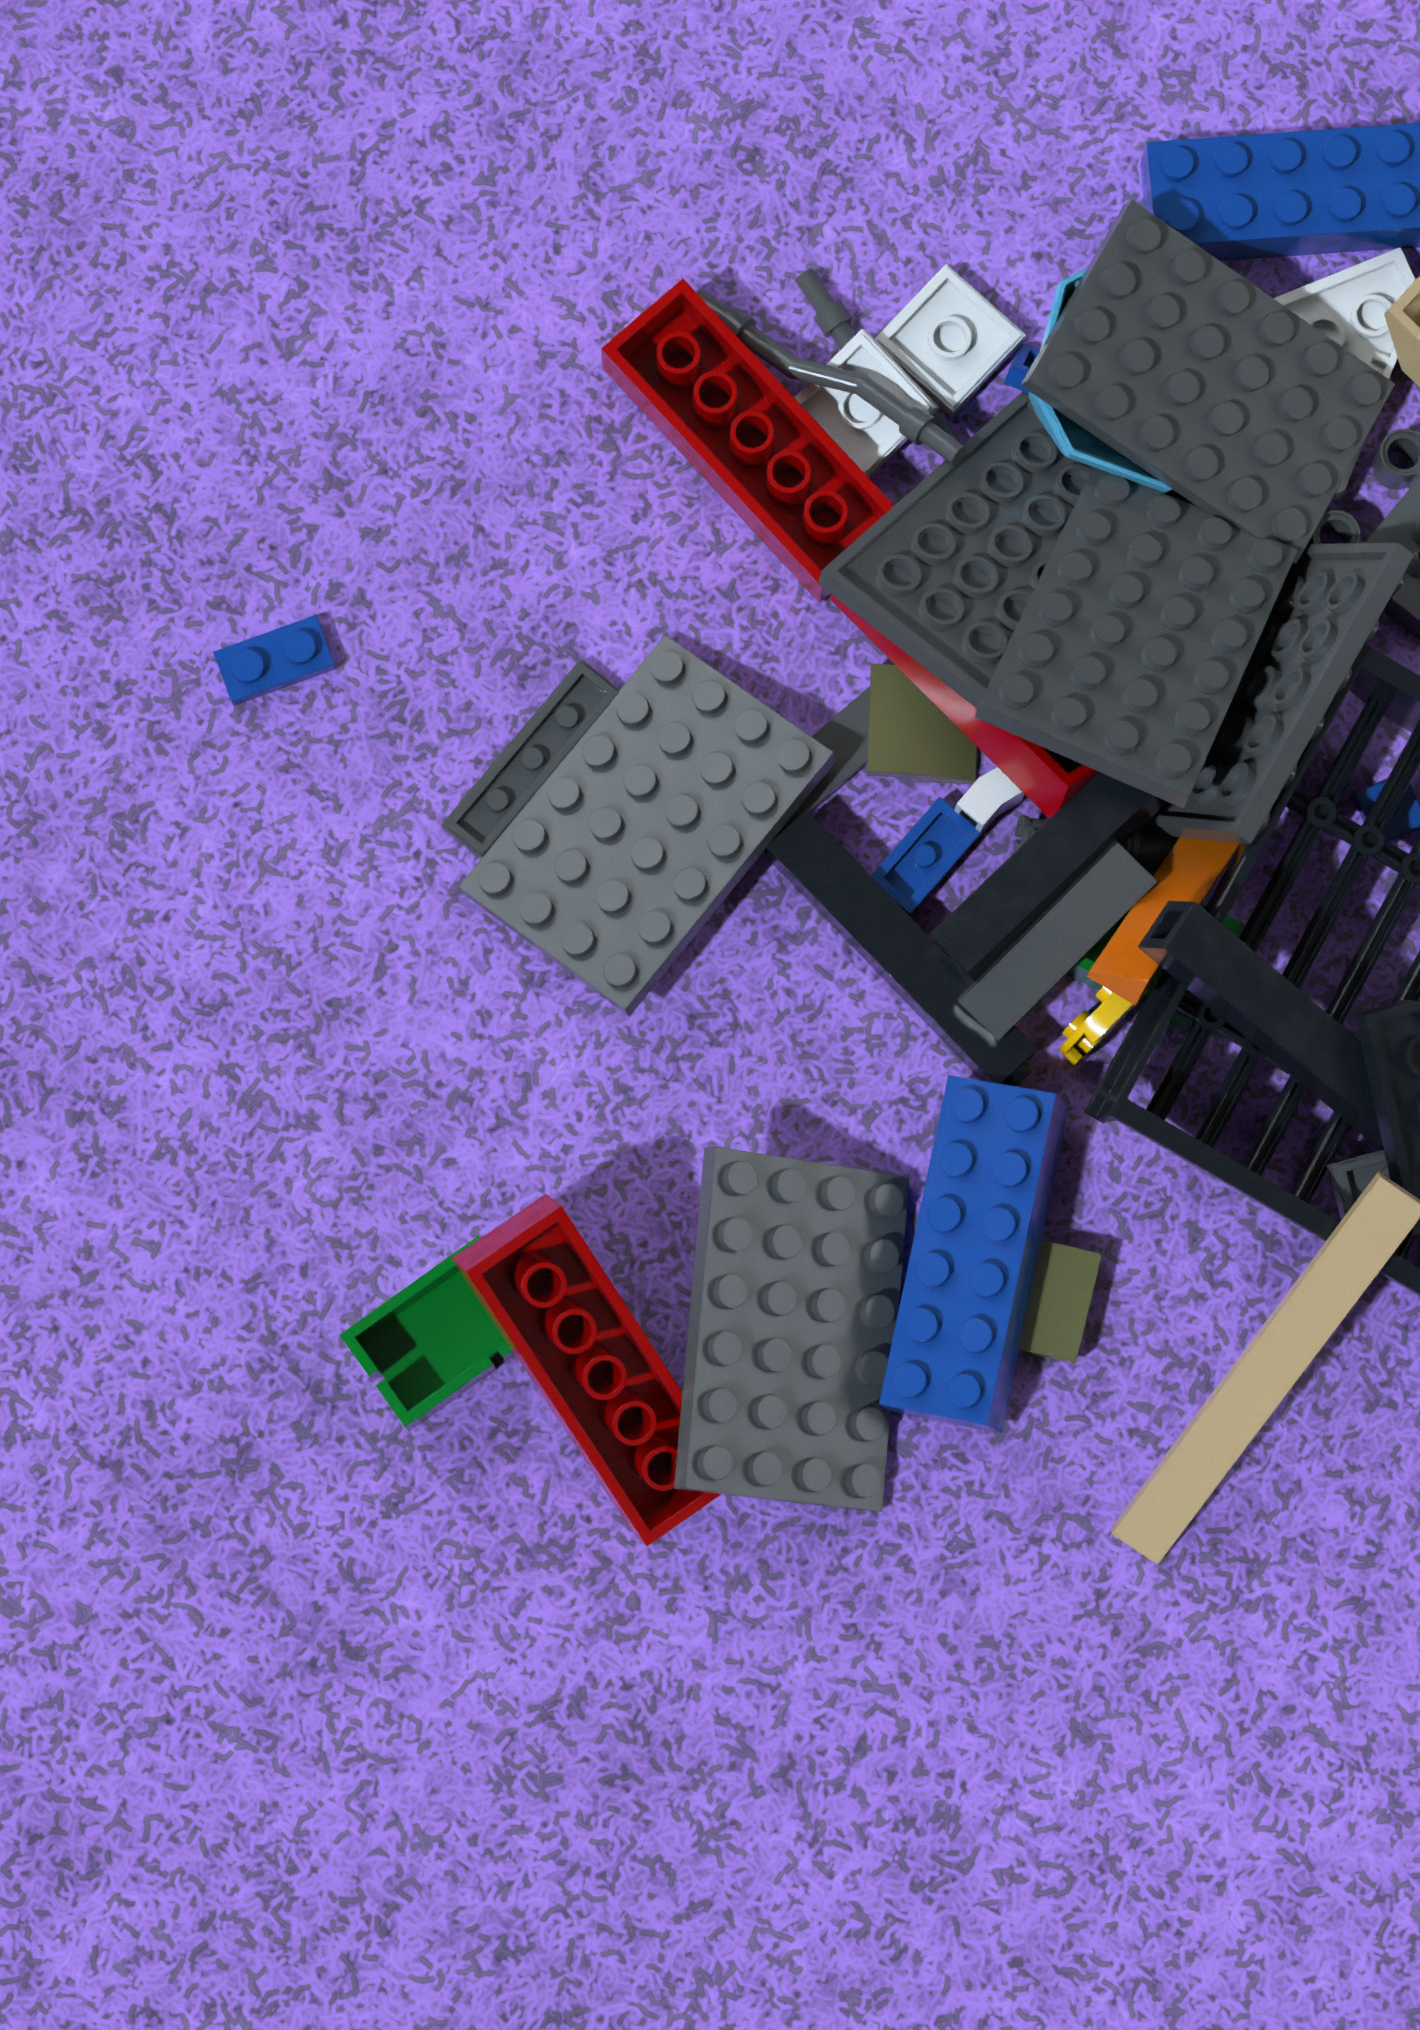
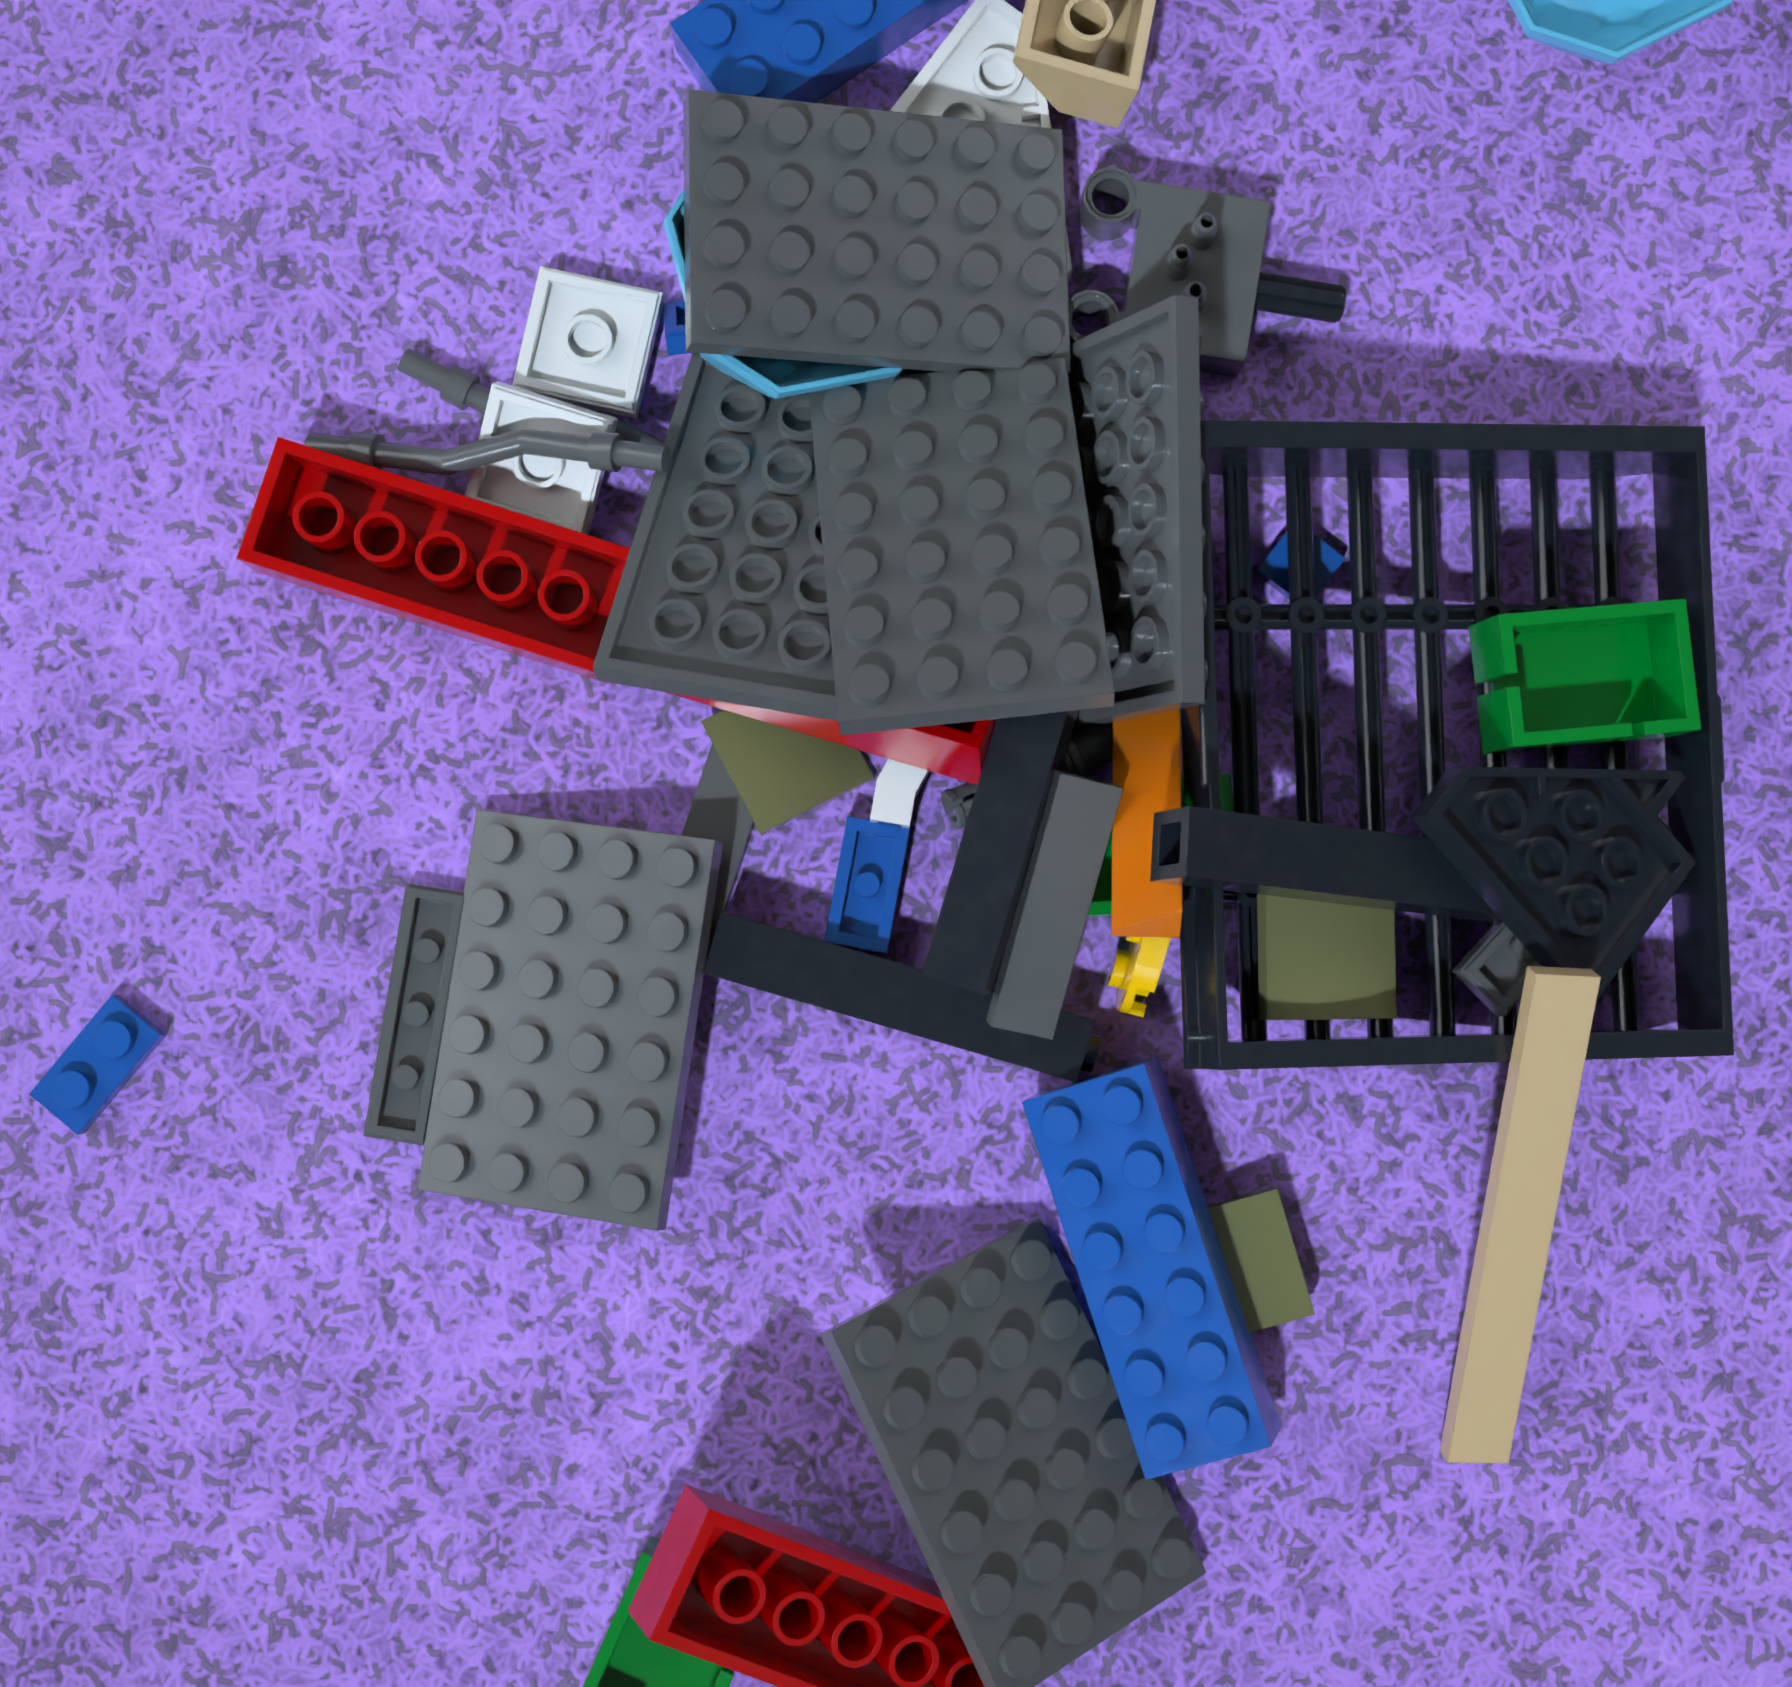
camera: 25 degrees left, 5 degrees up
none -> olive slope [1257,894,1397,1020]

